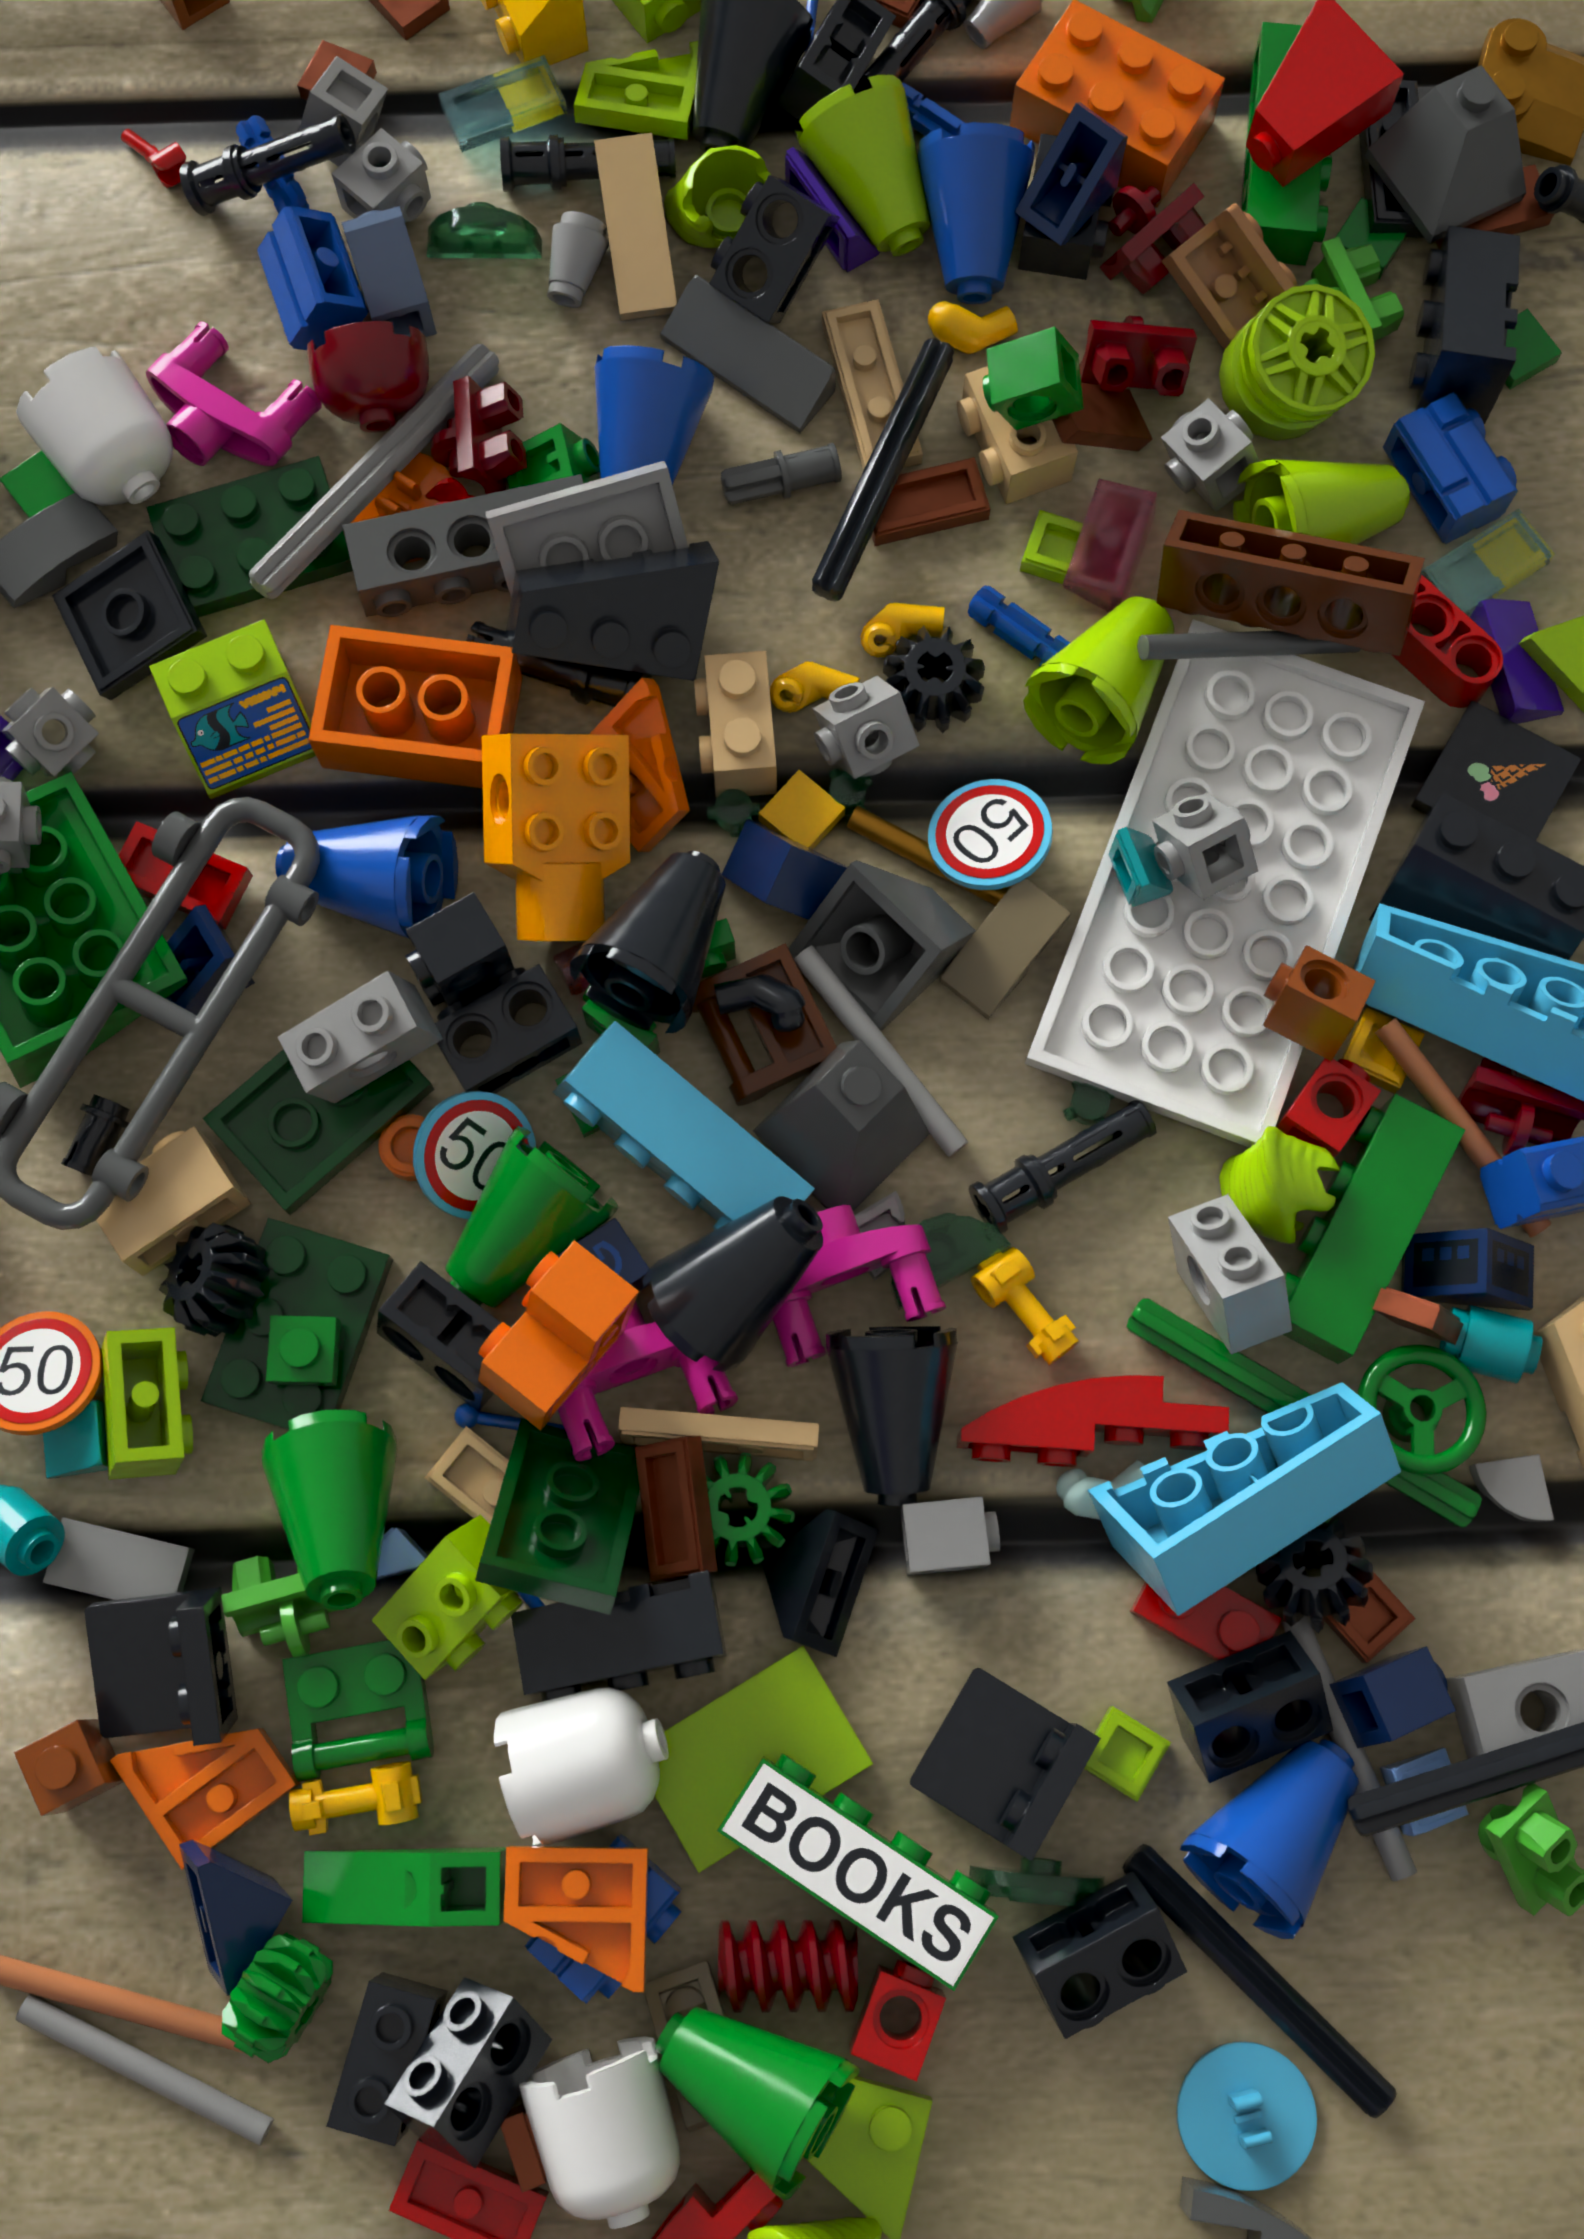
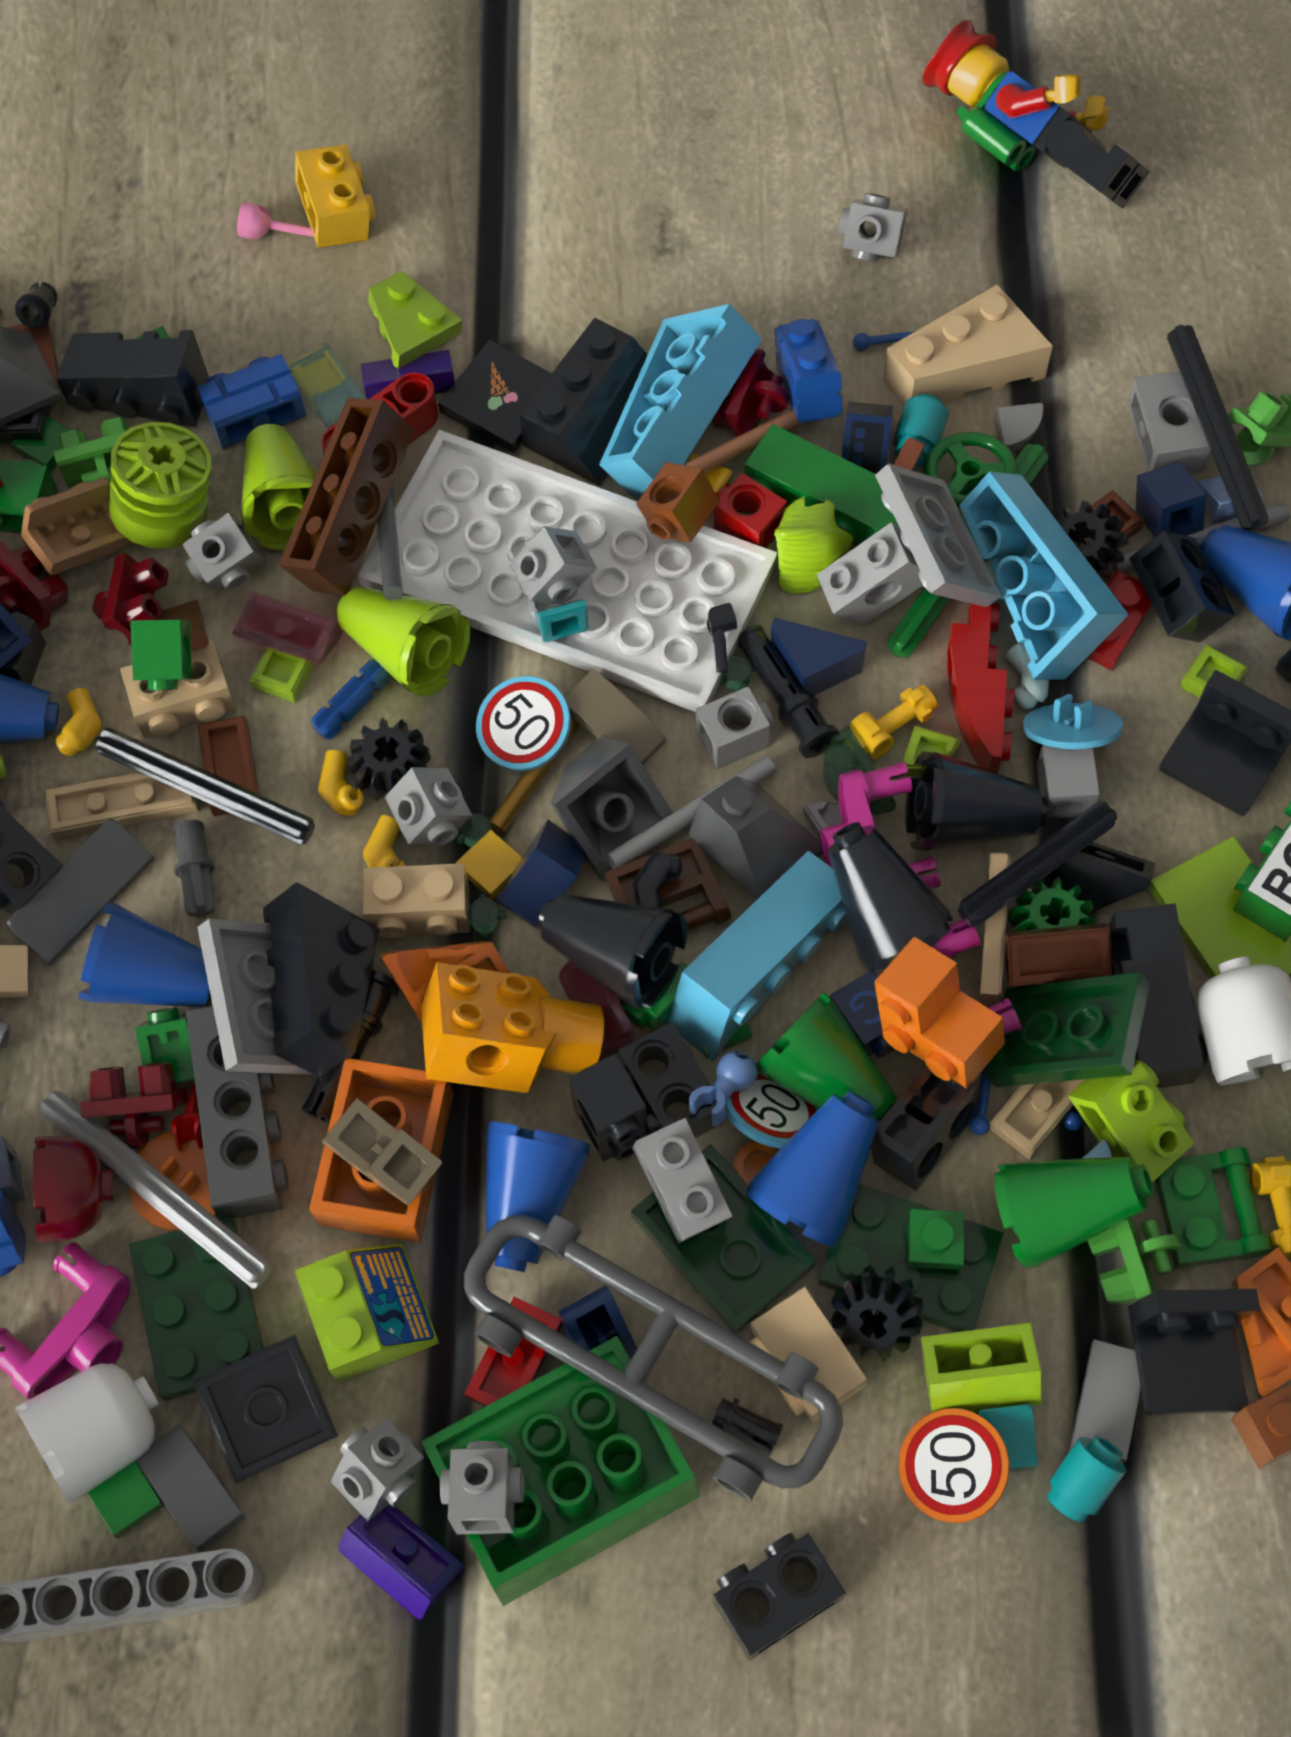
camera: 85 degrees left, 10 degrees down
none -> dark tan slope [321,1098,443,1206]
none -> medium blue arm [689,1051,758,1126]
none -> light grey brick [696,686,774,769]
none -> black hand [706,603,737,673]
none -> blue cone [746,1090,879,1247]
none -> dark blue slope [771,617,867,695]
none -> light grey plate [875,463,1001,607]
none -> lime tile [903,726,961,776]
none -> black axle [958,801,1117,927]
none -> medium azure piece [1023,694,1123,749]

